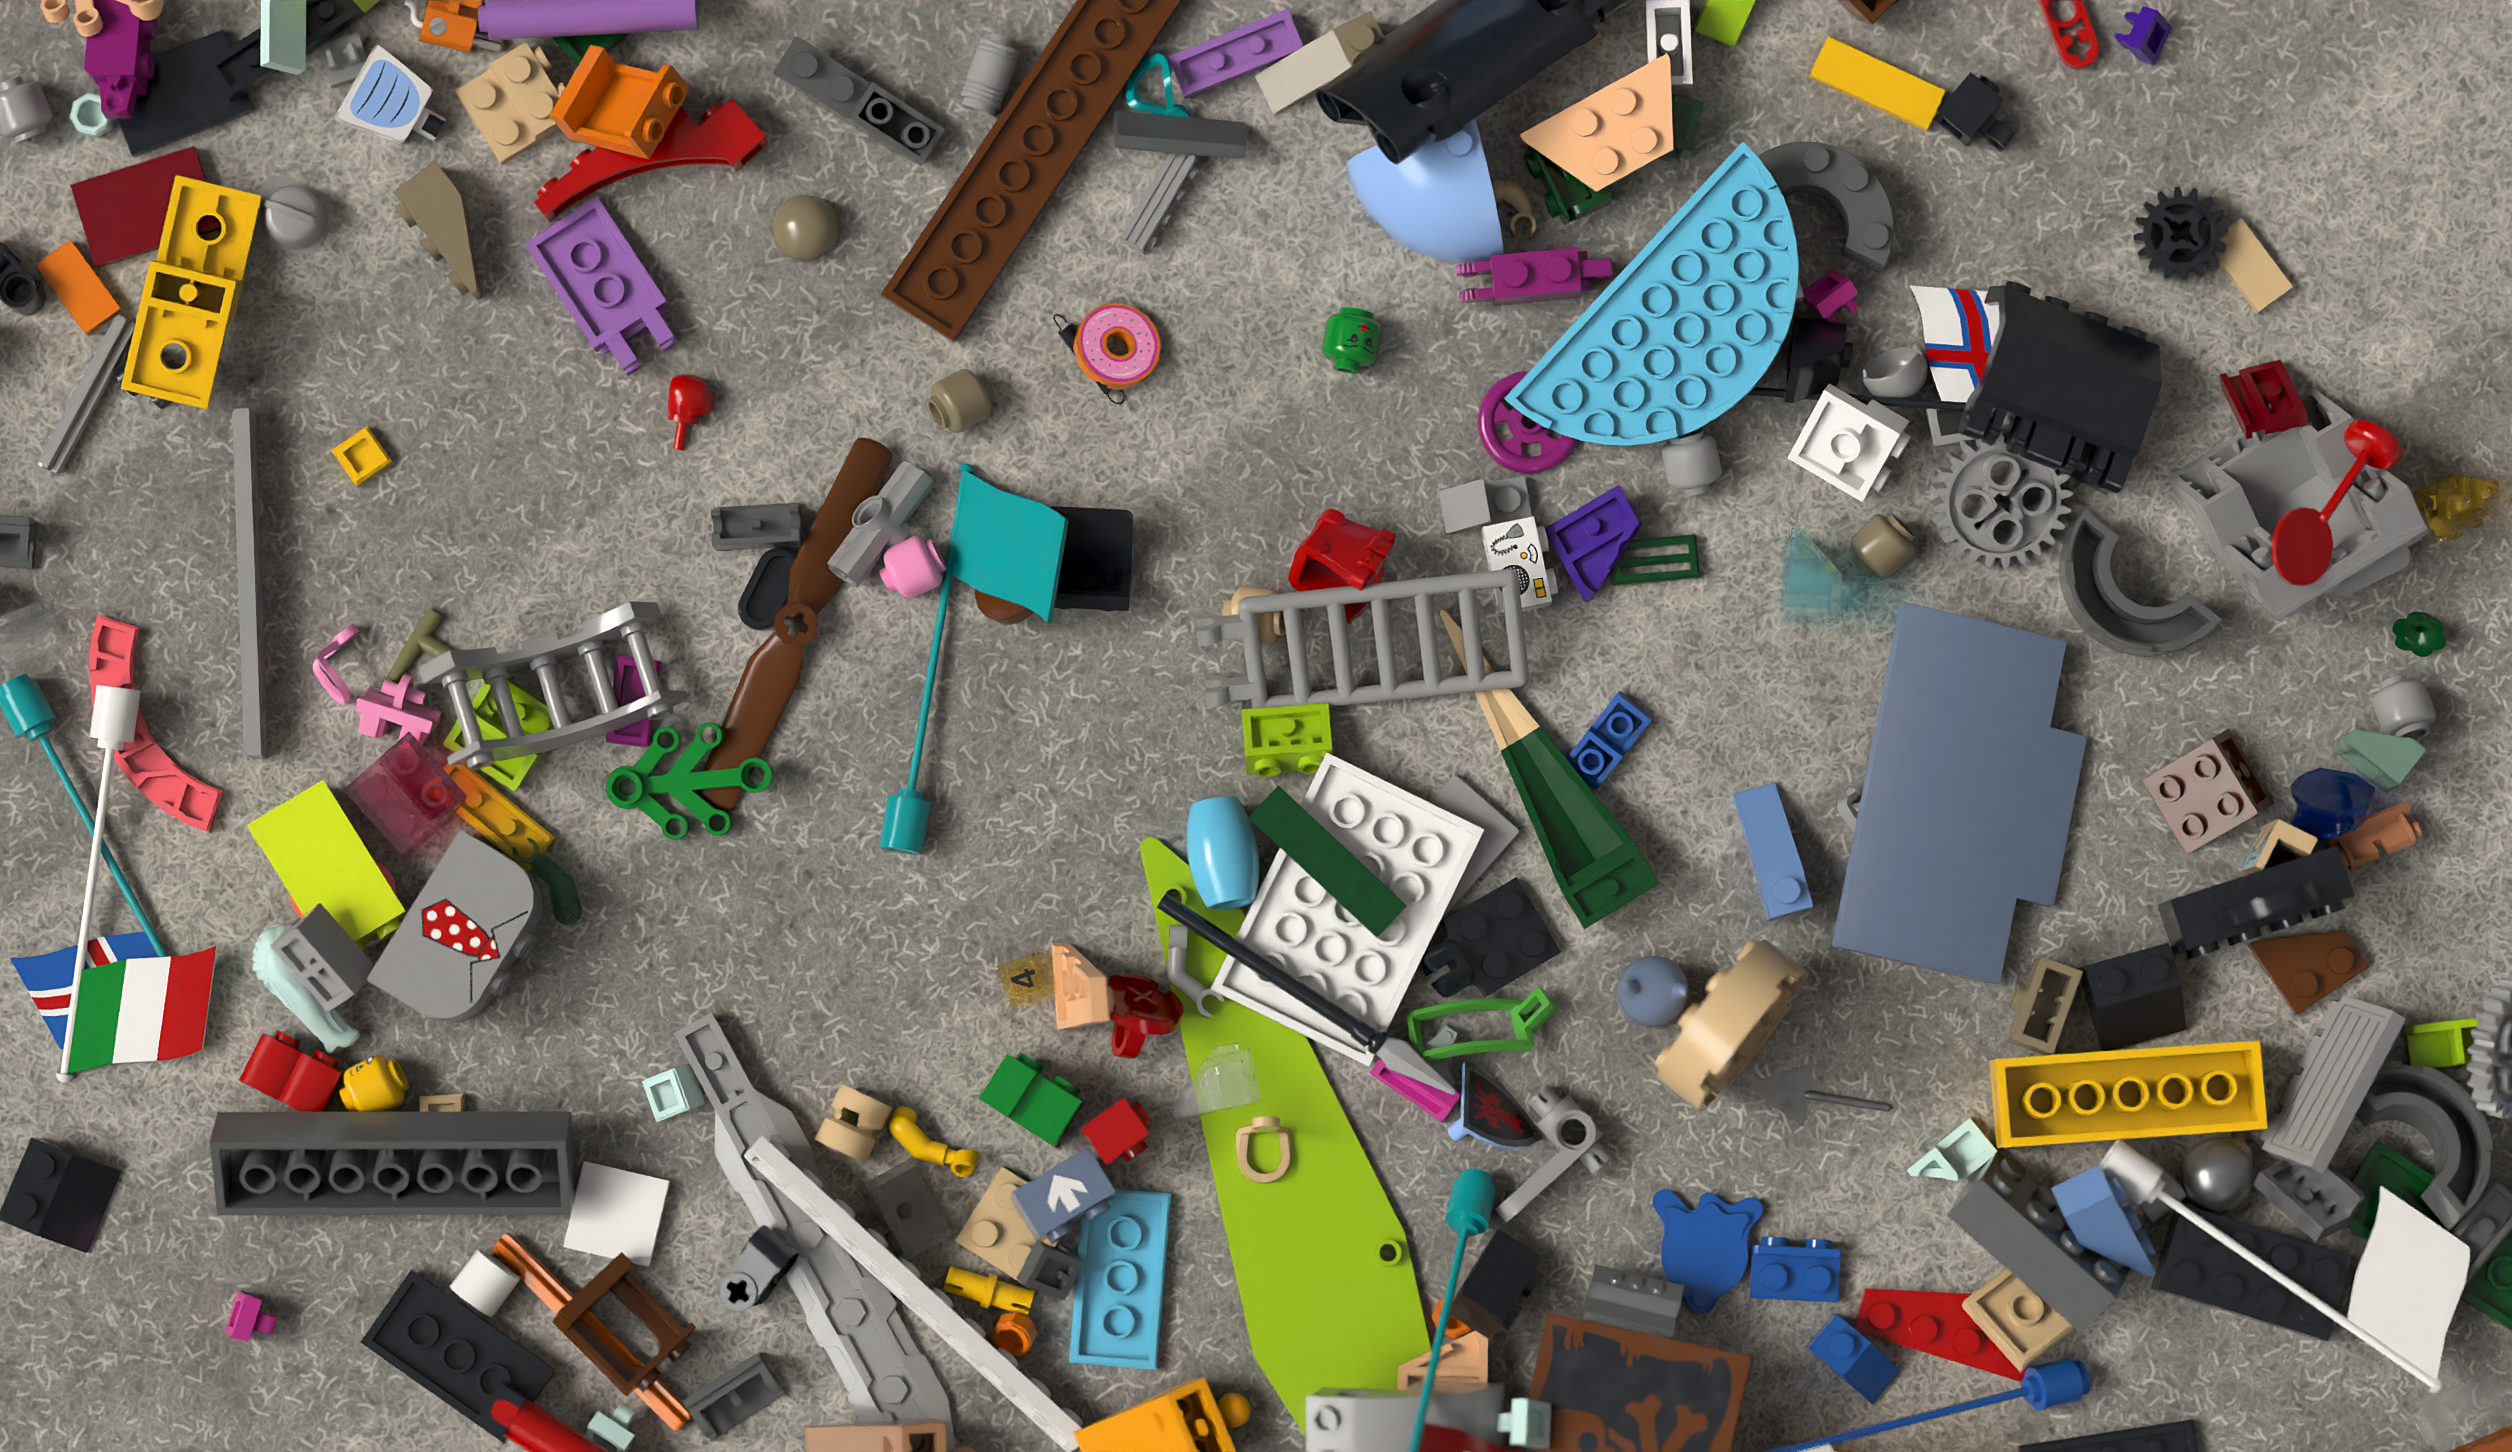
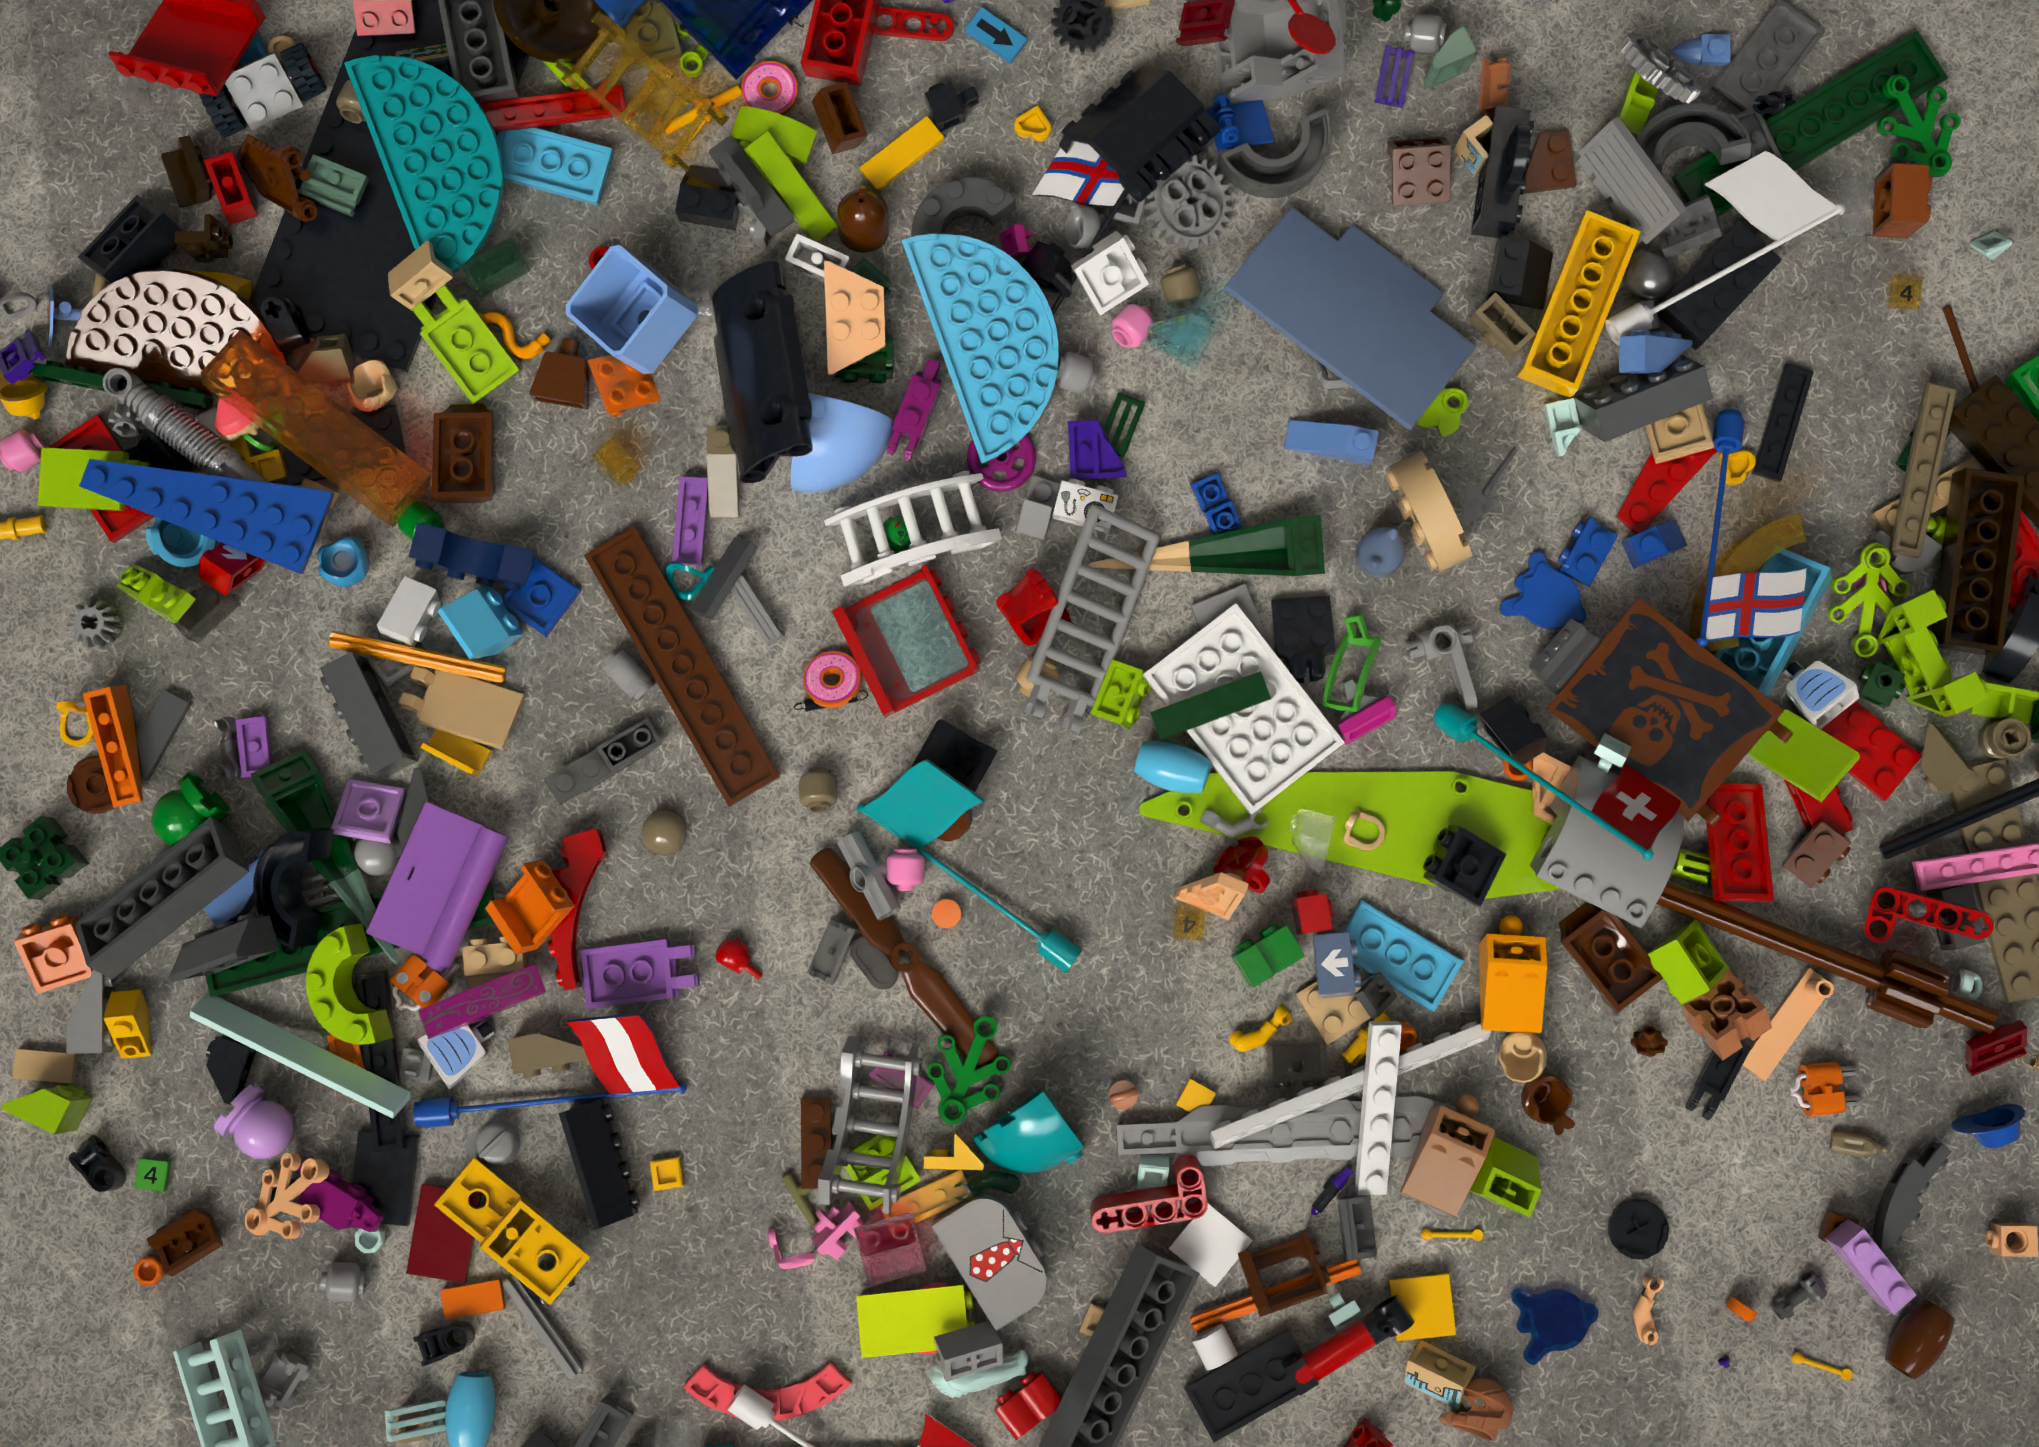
camera: 60 degrees left, 0 degrees up
light grey tile [232,408,268,759] -> none
yellow head [340,1054,409,1112] -> none
piece [720,1225,800,1311] -> none
tan wheel [815,1084,892,1163] -> none
black piece [1157,893,1456,1095] -> none
shield [1448,1061,1543,1149] -> none
tan arm [1491,178,1536,239] -> none
clear blue hat [2290,768,2376,841] -> none
none -> flag [413,1013,687,1128]
none -> magenta slope [418,964,546,1039]
none -> black slope [559,1099,640,1230]
none -> reddish brown plate [801,1097,832,1189]
none -> white fence [824,471,1002,587]
none -> clear light blue panel [832,565,981,718]
none -> reddish brown helmet [837,186,889,253]
none -> yellow slope [923,1131,984,1170]
none -> orange tile [932,899,961,929]
none -> dark azure tile [965,7,1028,64]
none -> teal brick [972,1087,1085,1174]
none -> yellow tile [1014,105,1051,142]
none -> red beam [1090,1154,1208,1233]
none -> nougat tile [1108,1080,1138,1110]
none -> bright pink head [1112,304,1154,347]
none -> yellow tile [1176,1078,1216,1112]
none -> blue hinge [1206,93,1274,151]
none -> piece [1311,1166,1353,1215]
none -> white plate [1354,1021,1402,1195]
none -> dark purple tile [1374,45,1414,108]
none -> lime plate [1416,387,1468,438]
none -> black plate [1423,825,1507,907]
none -> yellow tile [1719,450,1756,486]

